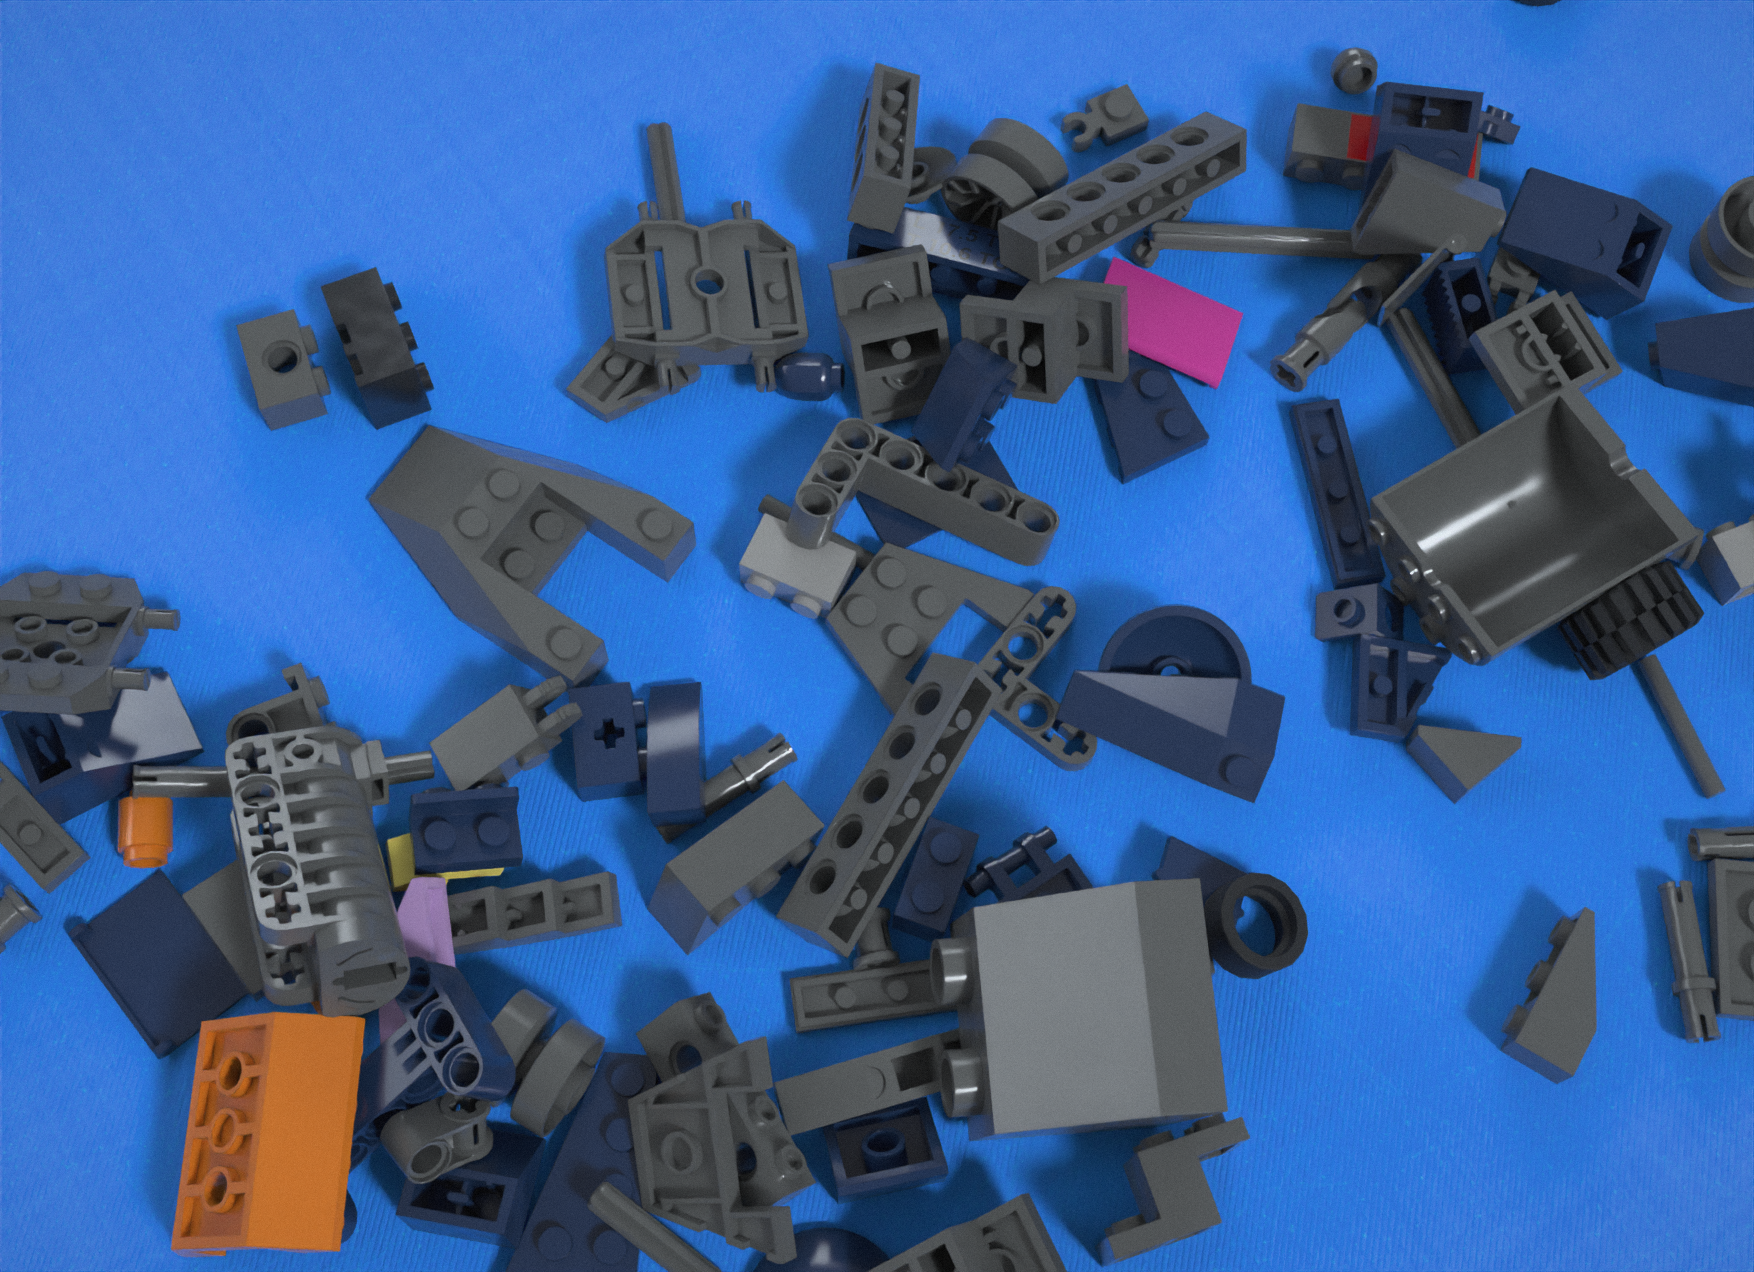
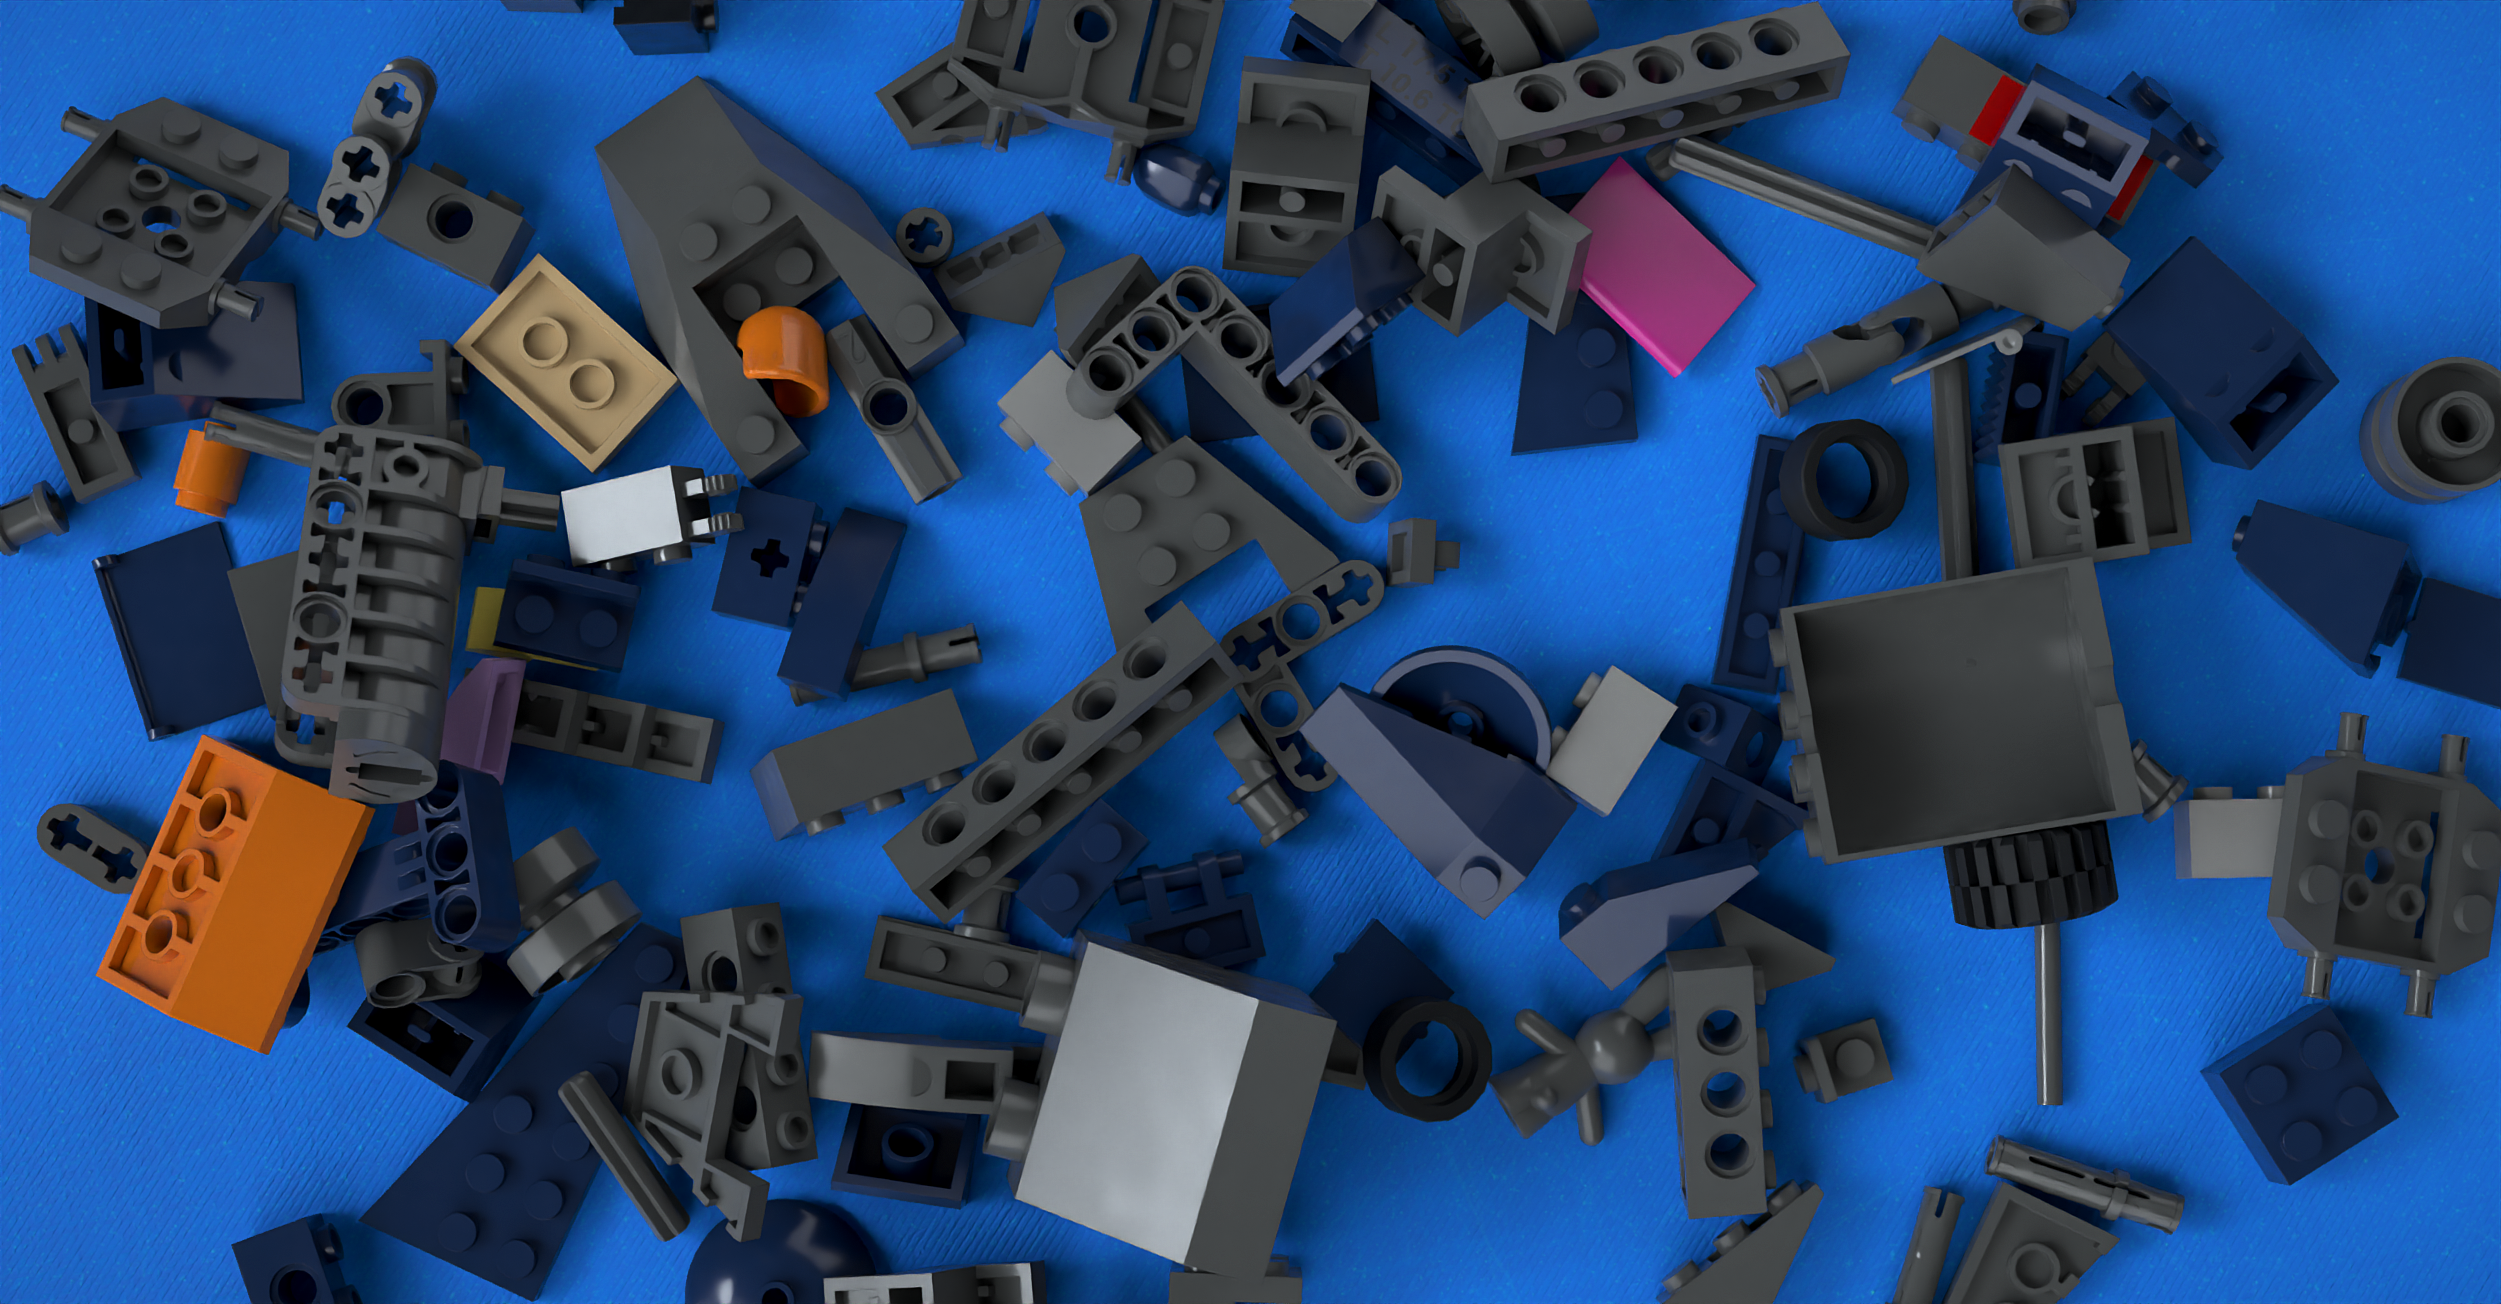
camera: 25 degrees right, 15 degrees up
none -> dark grey beam [37,803,152,894]
none -> dark grey axle [317,56,438,238]
none -> dark grey brick [376,162,536,296]
none -> tan plate [452,253,682,476]
none -> orange hair [735,306,830,418]
none -> dark grey piece [824,314,964,506]
none -> dark grey bush [896,207,955,269]
none -> dark grey slope [931,211,1066,327]
none -> dark grey slope [1054,253,1161,388]
none -> dark grey connector [1213,713,1310,849]
none -> dark grey tile [1385,518,1460,588]
none -> dark grey animal [1488,962,1715,1146]
none -> light grey brick [1545,665,1678,818]
none -> dark blue slope [1558,837,1760,991]
none -> dark grey brick [1666,945,1776,1219]
none -> black tyre [1779,419,1909,542]
none -> dark grey bracket [1793,1018,1894,1104]

